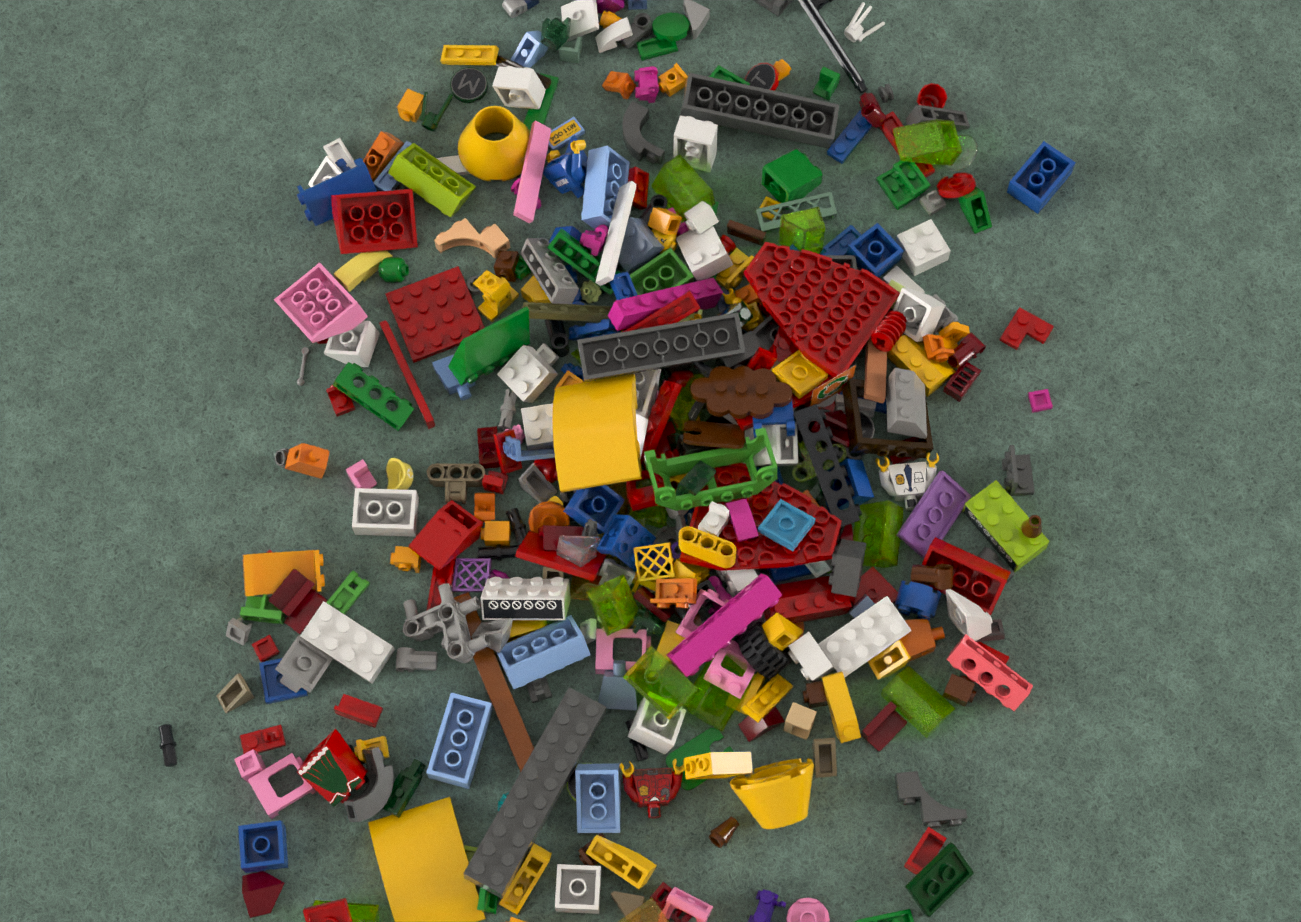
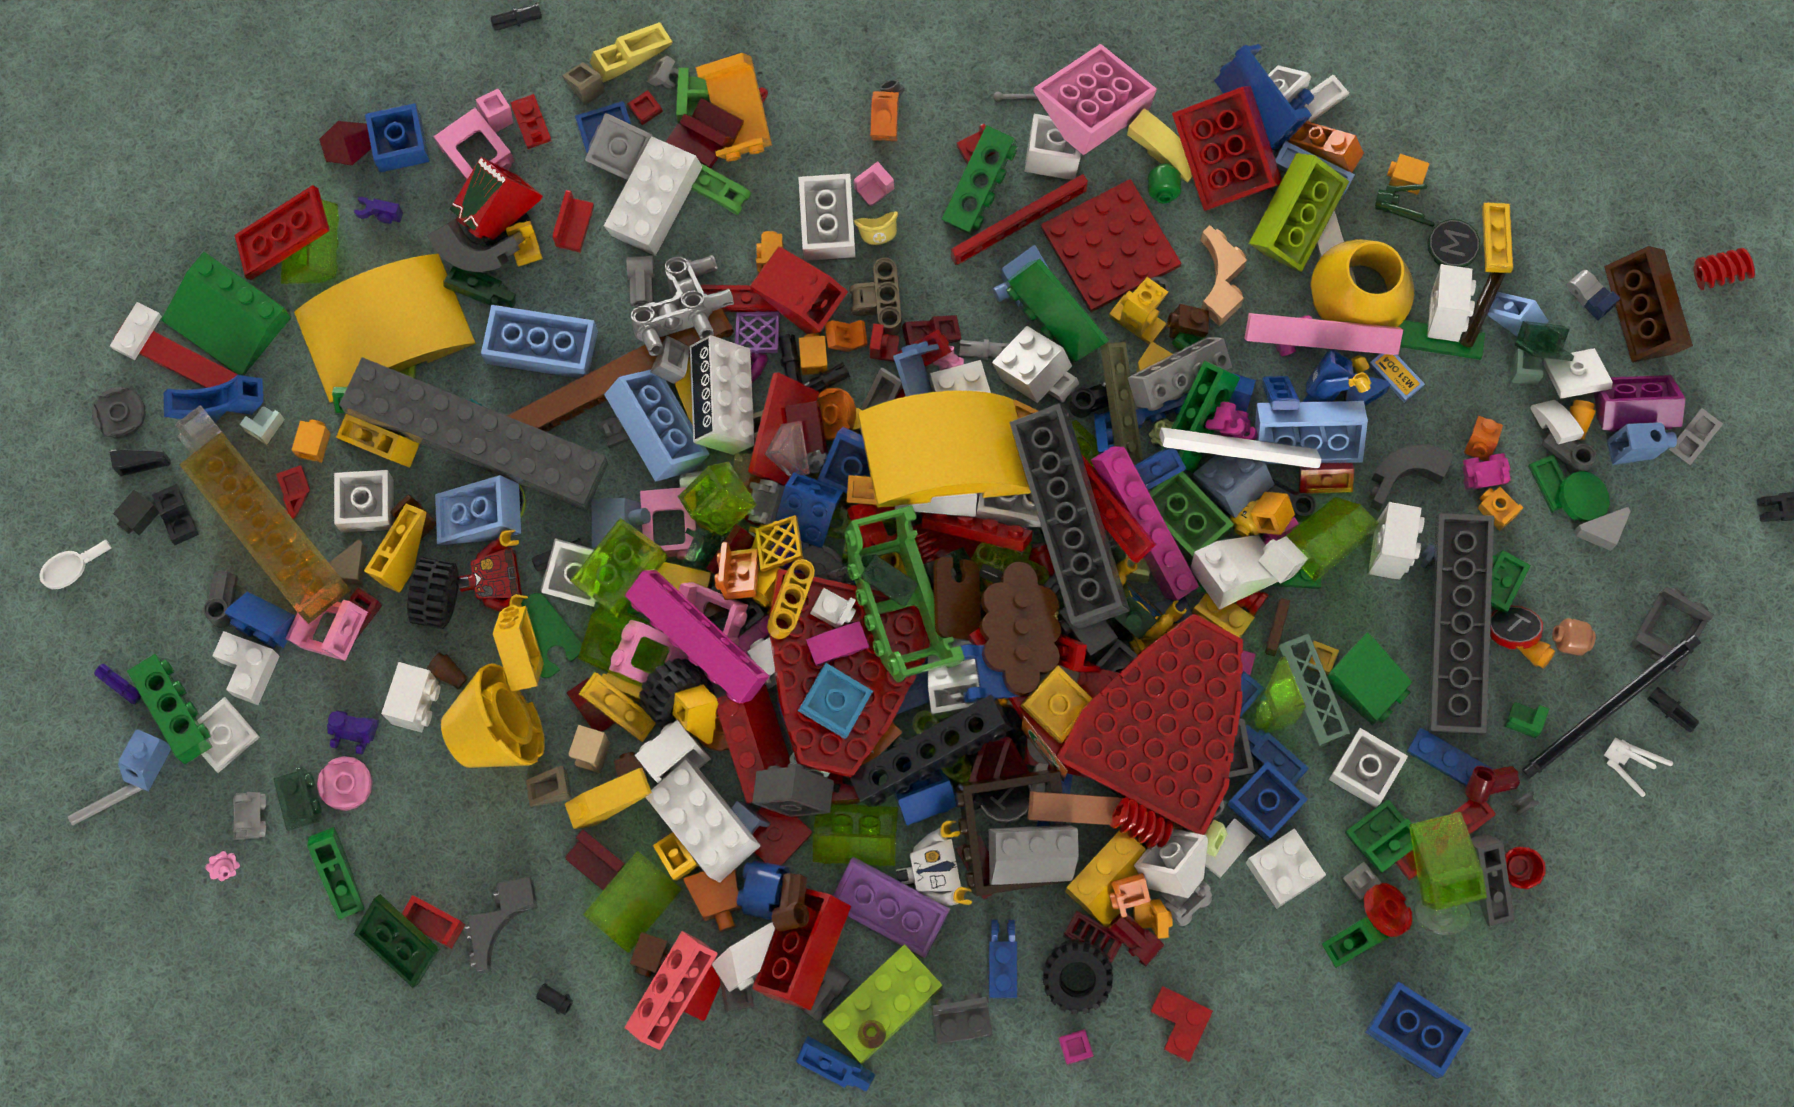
camera: 85 degrees right, 5 degrees up
none -> dark purple plate [354,197,403,224]
none -> white brick [381,662,441,733]
none -> black tyre [407,557,459,629]
none -> black pin [536,983,573,1015]
none -> light yellow slope [590,22,672,82]
none -> blue hinge [796,1036,875,1091]
none -> light orange bracket [847,475,877,505]
none -> blue hinge [989,920,1017,998]
none -> black tyre [1043,939,1113,1014]
none -> blue tile [1262,376,1300,410]
none -> white brick [1328,728,1408,808]
none -> nougat head [1552,618,1596,656]

